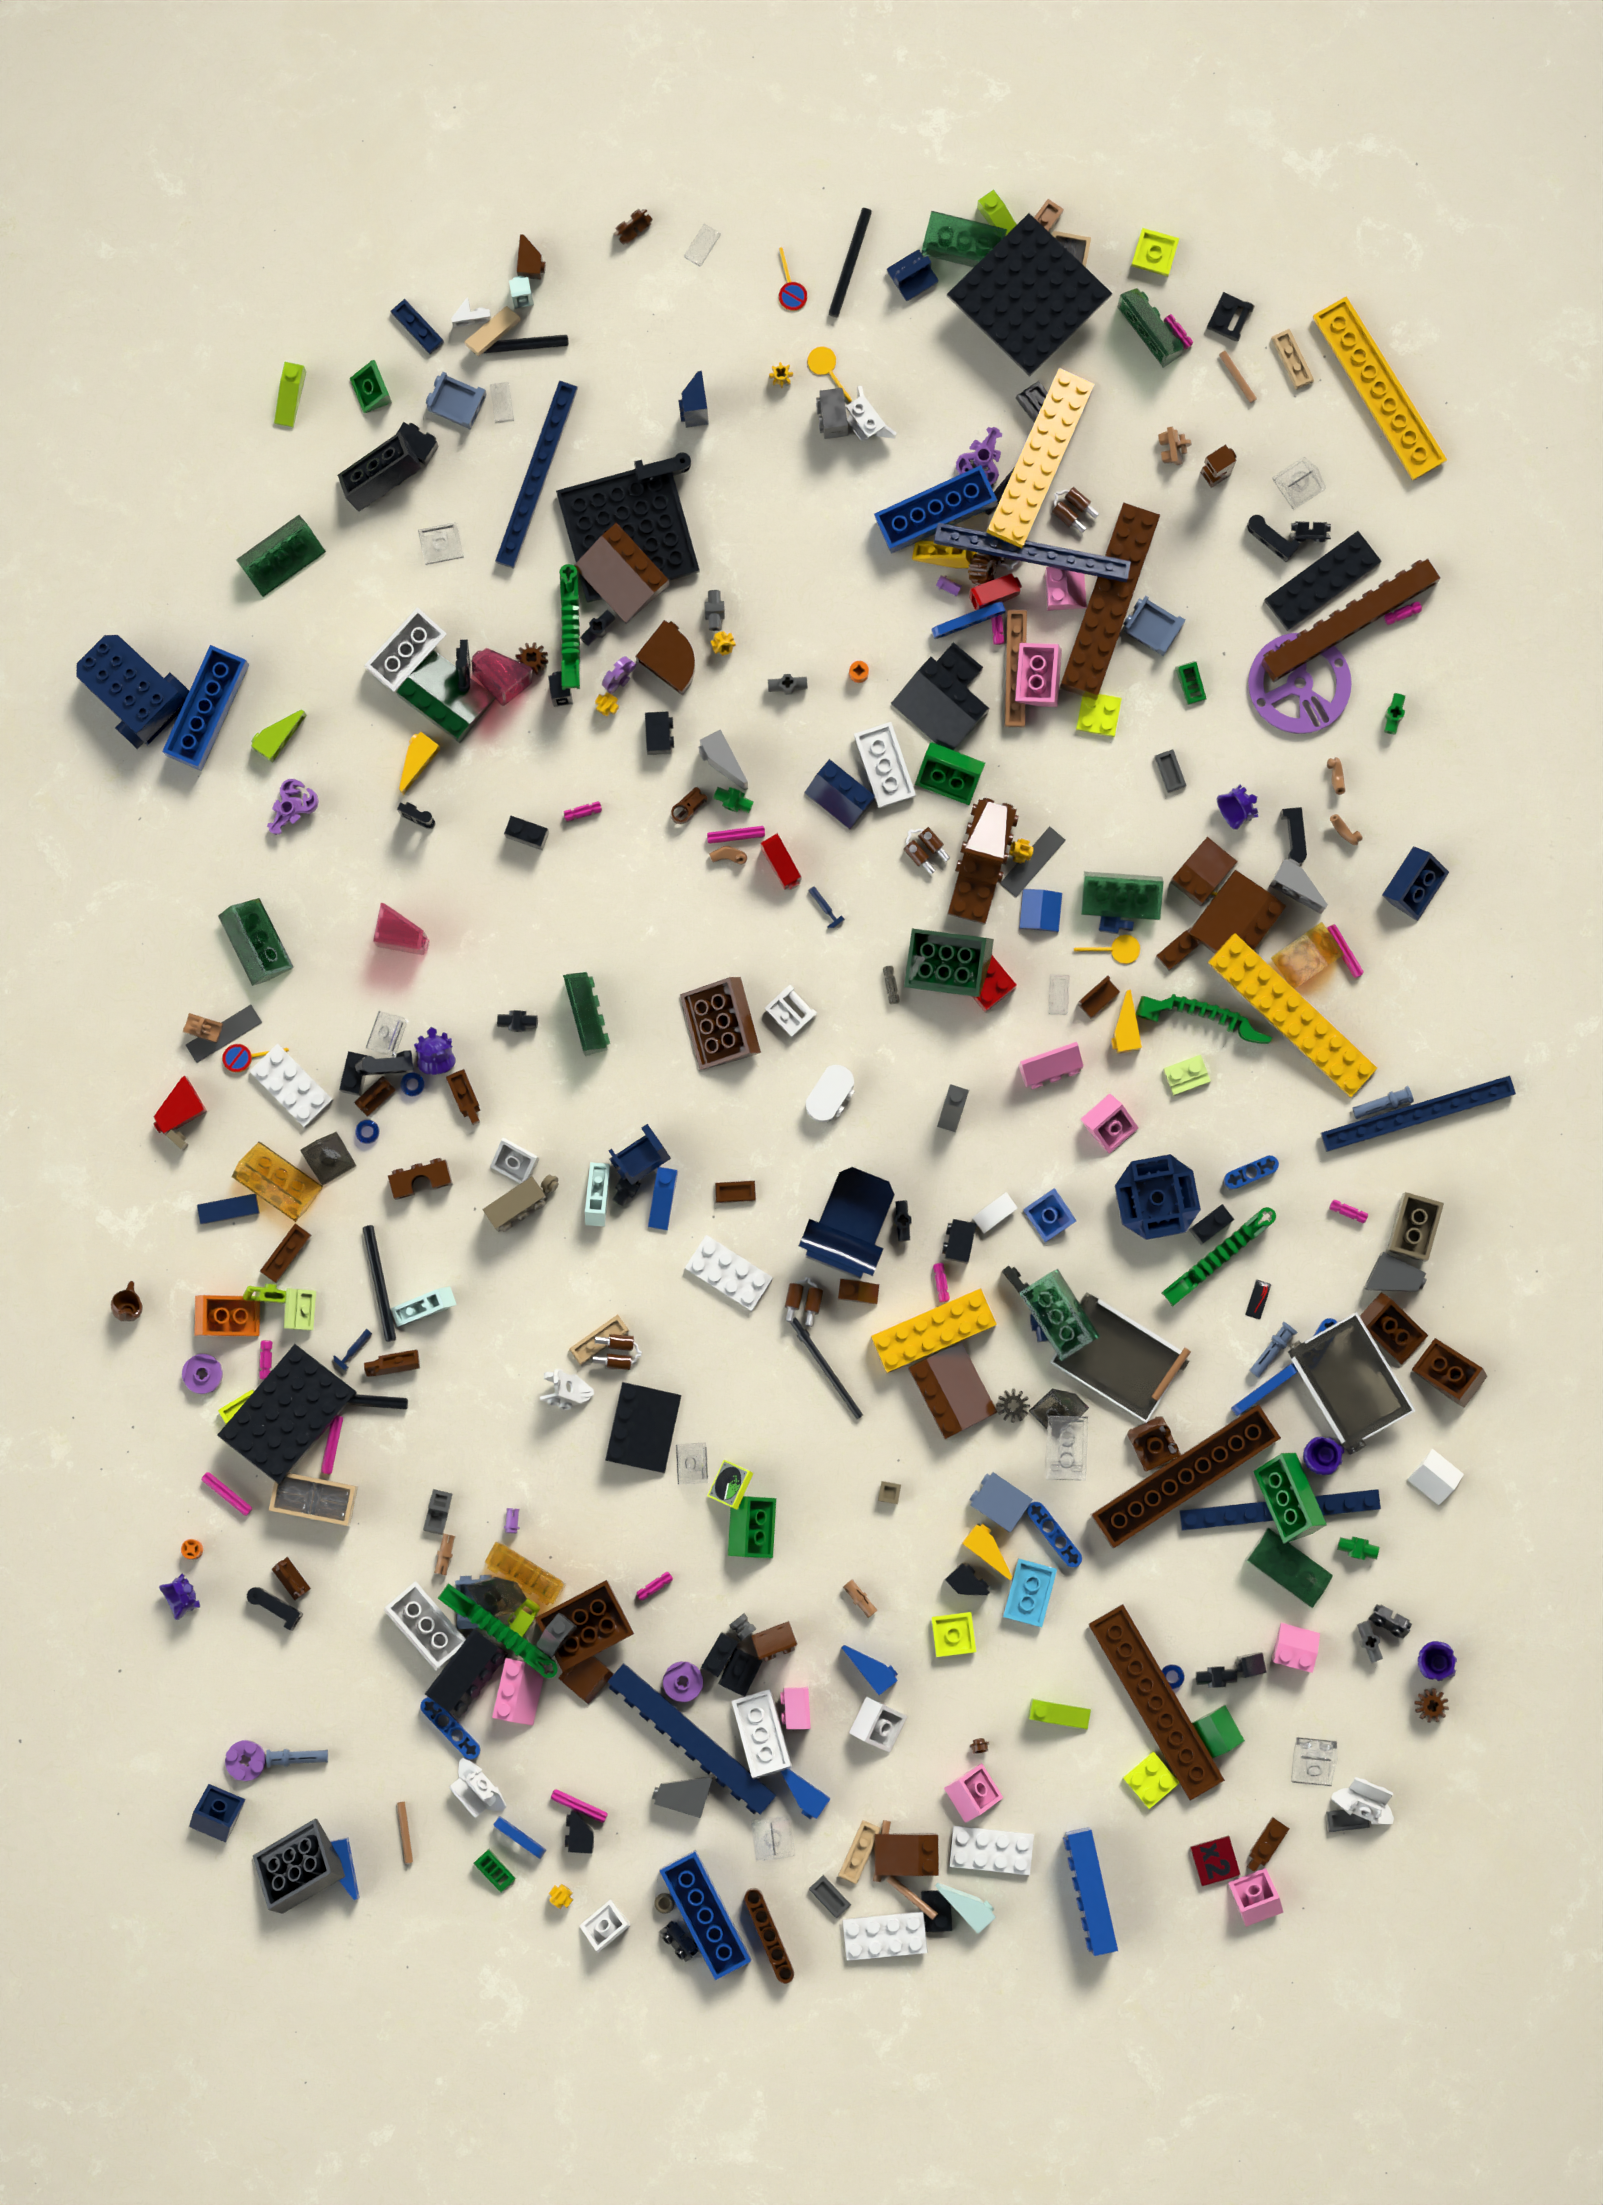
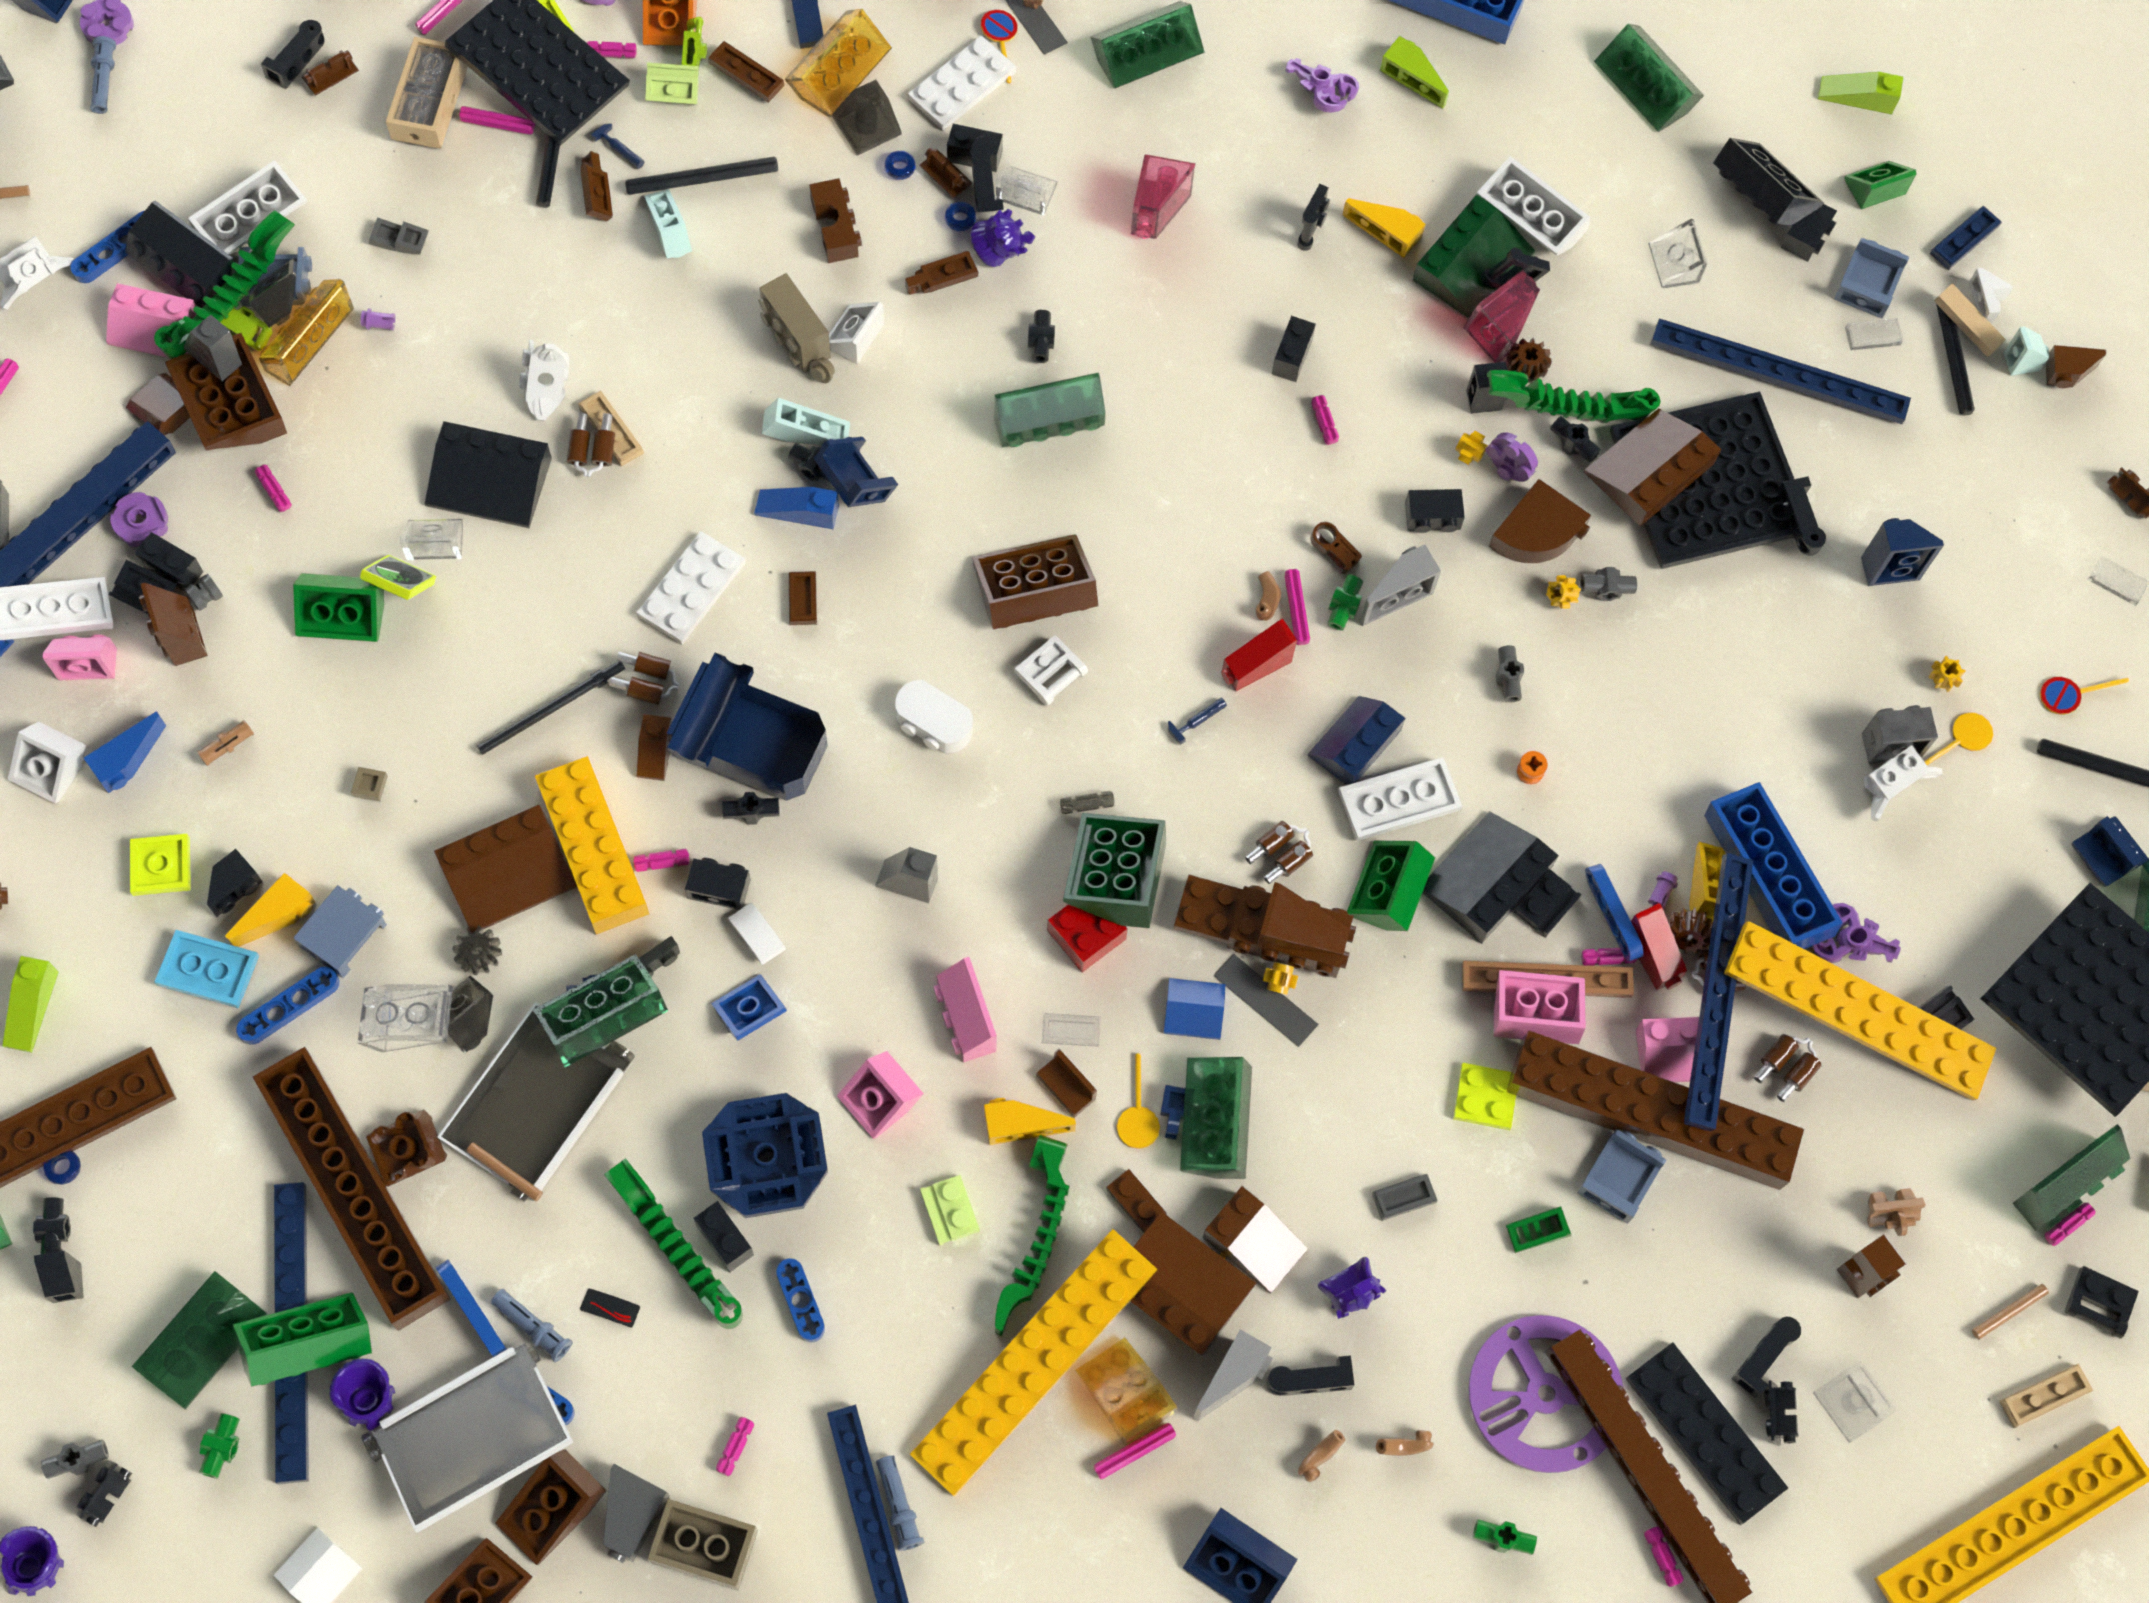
camera: 85 degrees right, 15 degrees down
medium nougat pin [434,1533,456,1575] -> none
bright pink slope [1271,1623,1320,1673] -> none

